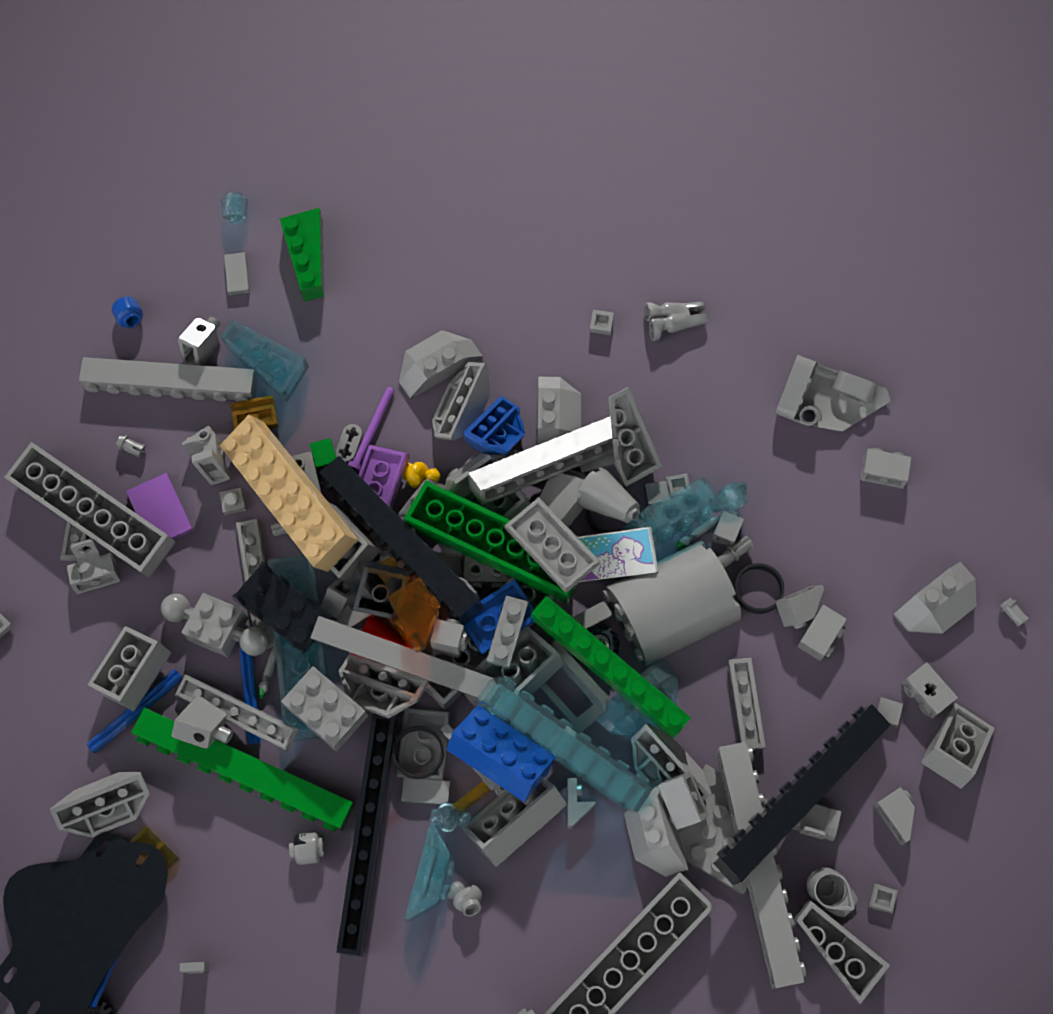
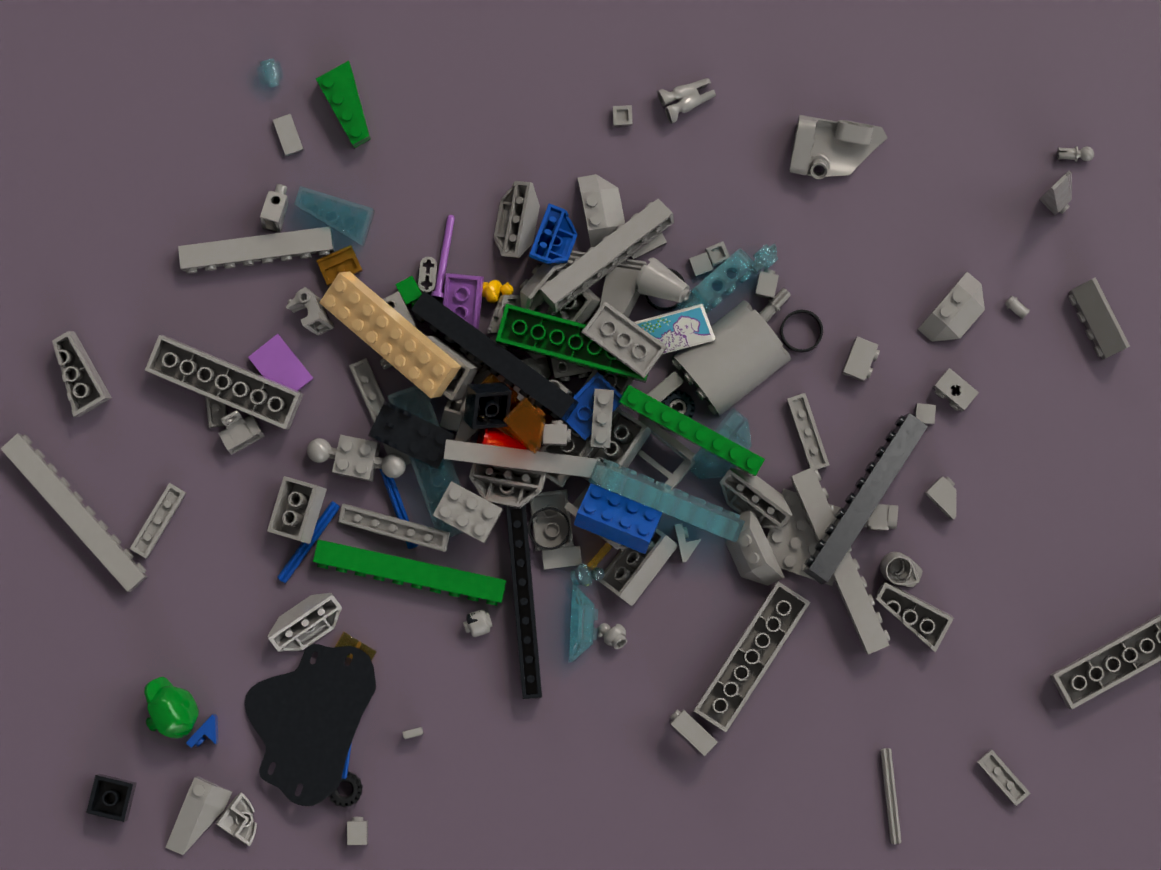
camera: 10 degrees left, 15 degrees up
blue head [111,296,143,328] -> none
light grey pin [116,435,146,458] -> none
light grey torso [172,695,233,748] -> none
light grey plate [219,488,246,515] -> none
light grey piece [258,645,280,698] -> none
light grey wedge [399,330,483,400] -> none
light grey wedge [608,387,662,487] -> none
light grey brick [658,771,709,830] -> none
light grey piece [676,516,720,549] -> none
light grey slope [775,585,824,629] -> none
light grey brick [860,448,911,489] -> none
light grey tile [868,883,898,914] -> none
light grey slope [921,703,995,789] -> none

